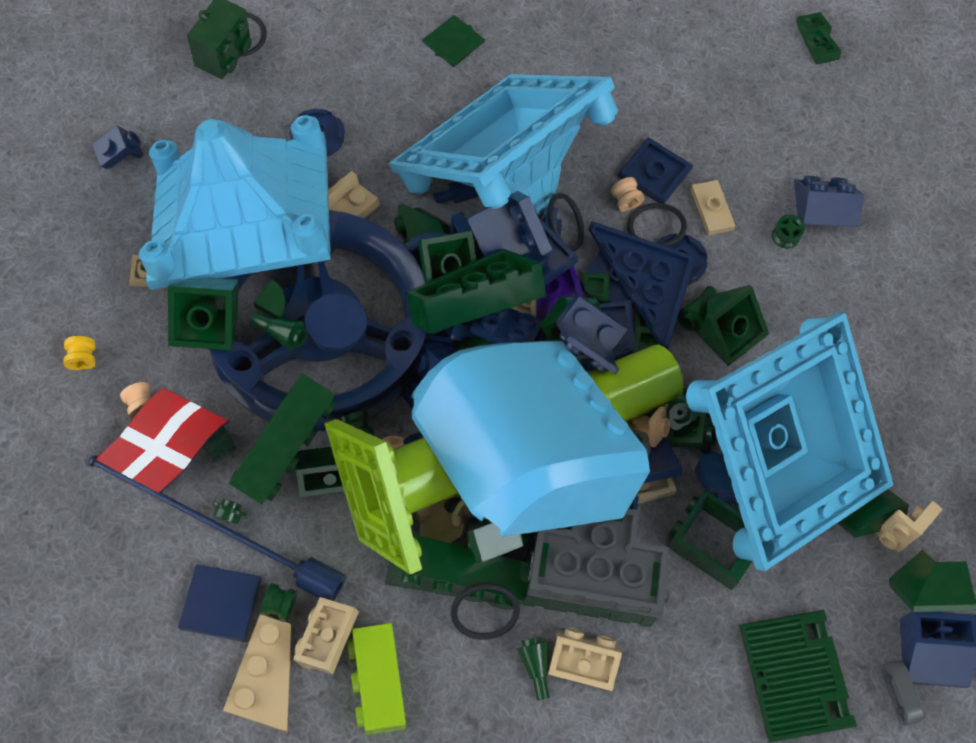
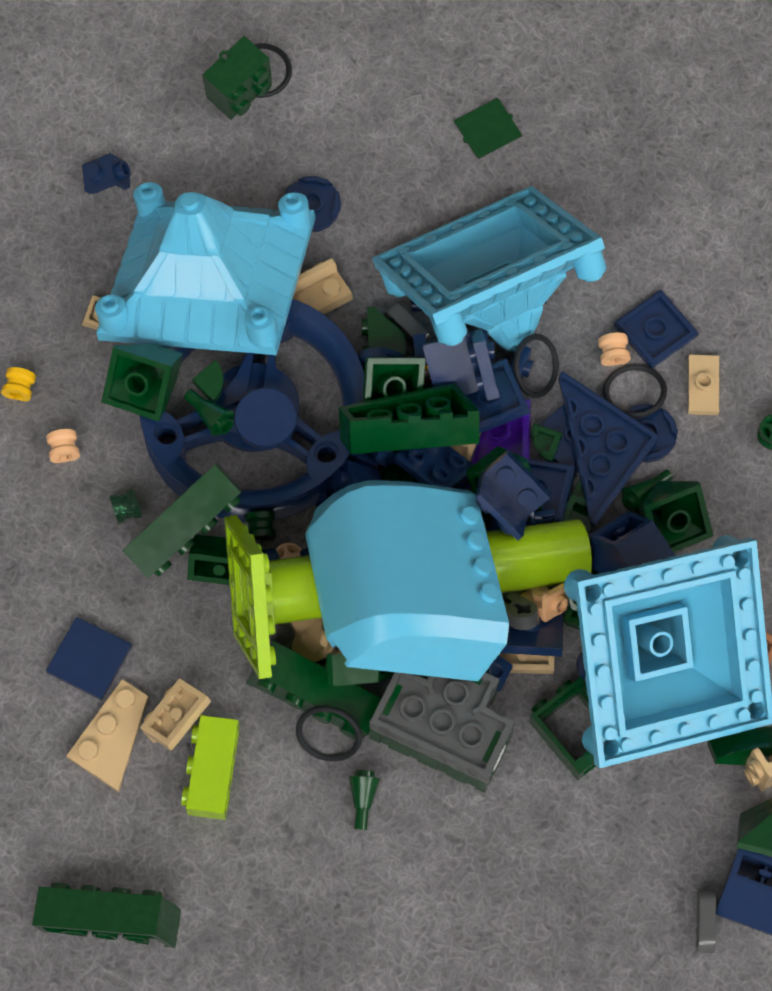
camera: 25 degrees right, 5 degrees up
flag [88,388,346,601] -> none
dark green plate [212,498,247,524] -> none
dark green wheel [261,583,297,622] -> none
tan bracket [548,627,622,691] -> none
dark green window [739,610,857,743] -> none
none -> dark blue slope [589,511,676,573]

